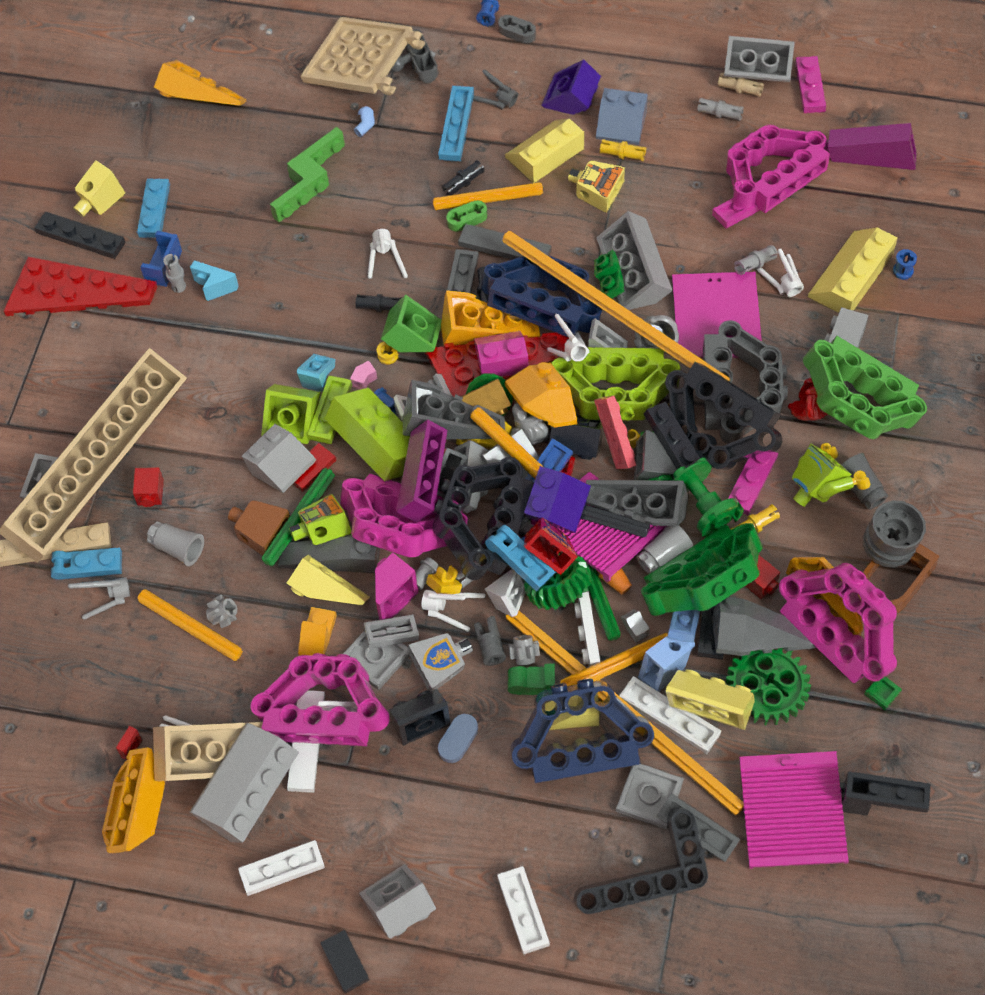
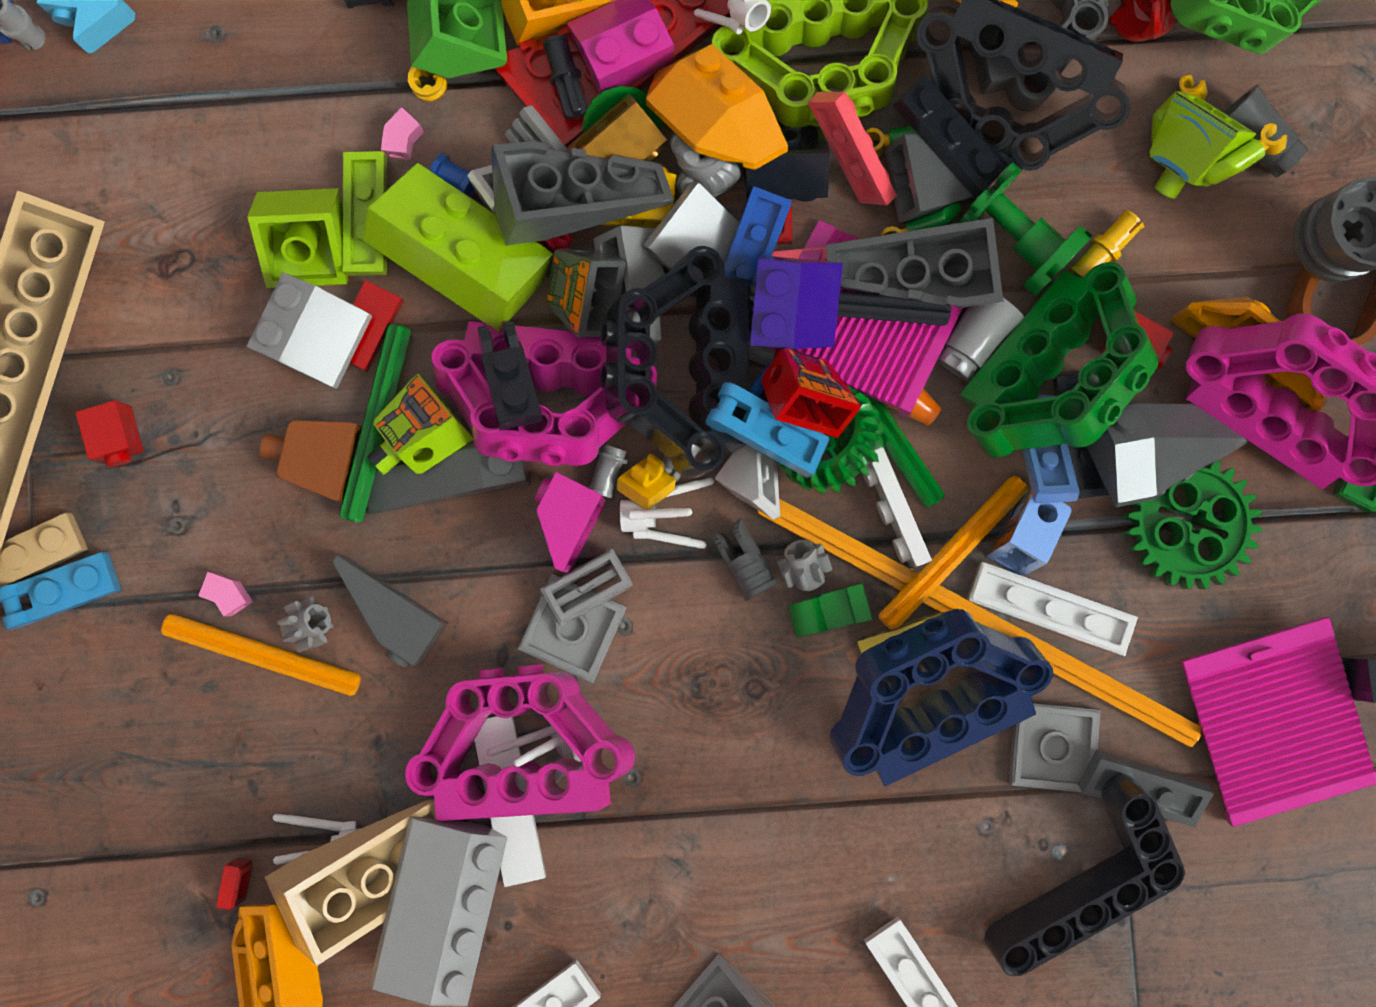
camera: 20 degrees left, 25 degrees up
light grey plant [68,577,130,620] -> none
light grey plant [147,521,204,566] -> none
light yellow slope [287,555,370,605] -> none
medium azure slope [297,354,336,392] -> none
light orange slope [298,607,337,656] -> none
black slope [389,689,451,746] -> none
magenta brick [396,419,448,522] -> none
light grey torso [407,633,473,691] -> none
sand blue tile [438,714,478,763] -> none
light orange axle [470,407,543,479] -> none
light grey piece [621,609,650,643] -> none
light yellow slope [666,670,755,730] -> none
dark pink plate [728,452,778,516] -> none
none -> bright pink piece [199,572,253,617]
none -> dark grey slope [333,555,449,668]
none -> black hinge [477,321,542,430]
none -> black axle [543,35,587,120]

